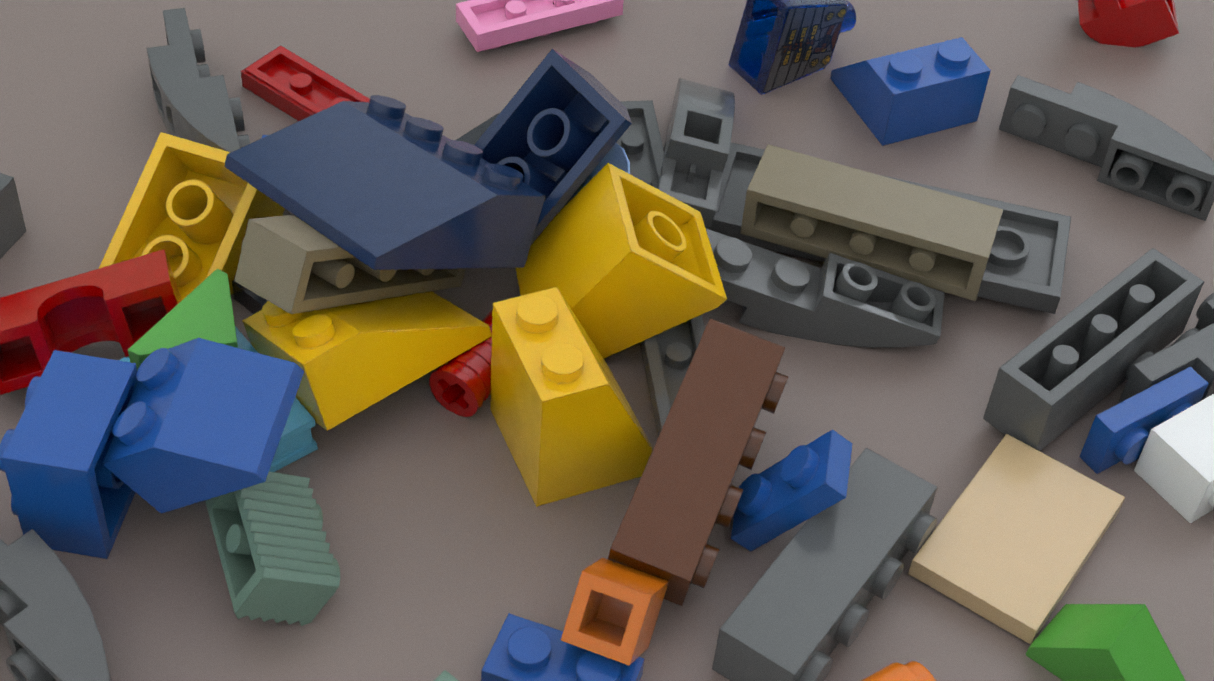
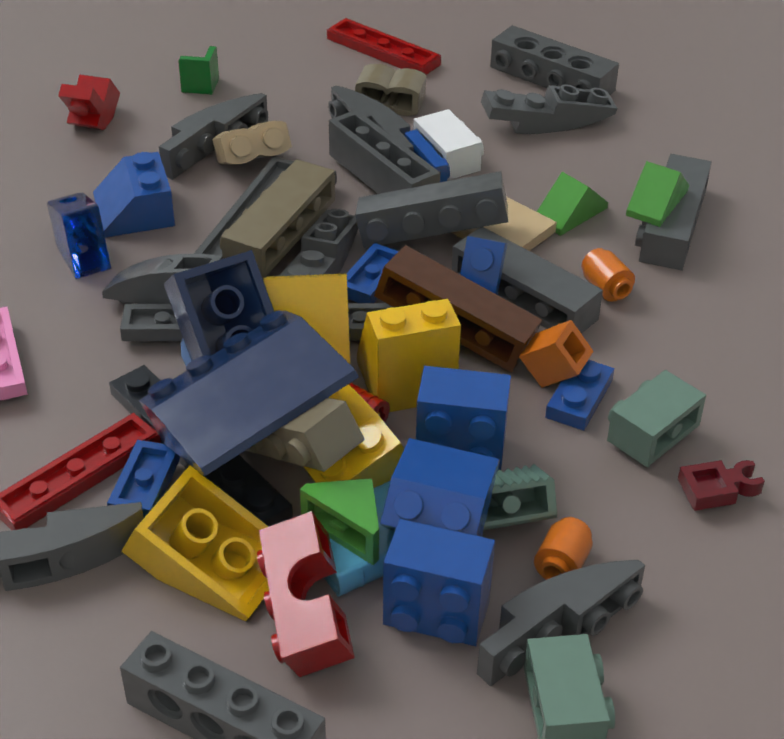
camera: 80 degrees left, 5 degrees down
none -> tan brick [212,121,292,165]
none -> blue plate [346,243,399,303]
none -> dark grey brick [355,171,508,248]
none -> blue brick [416,366,511,470]
none -> orange brick [534,517,593,580]

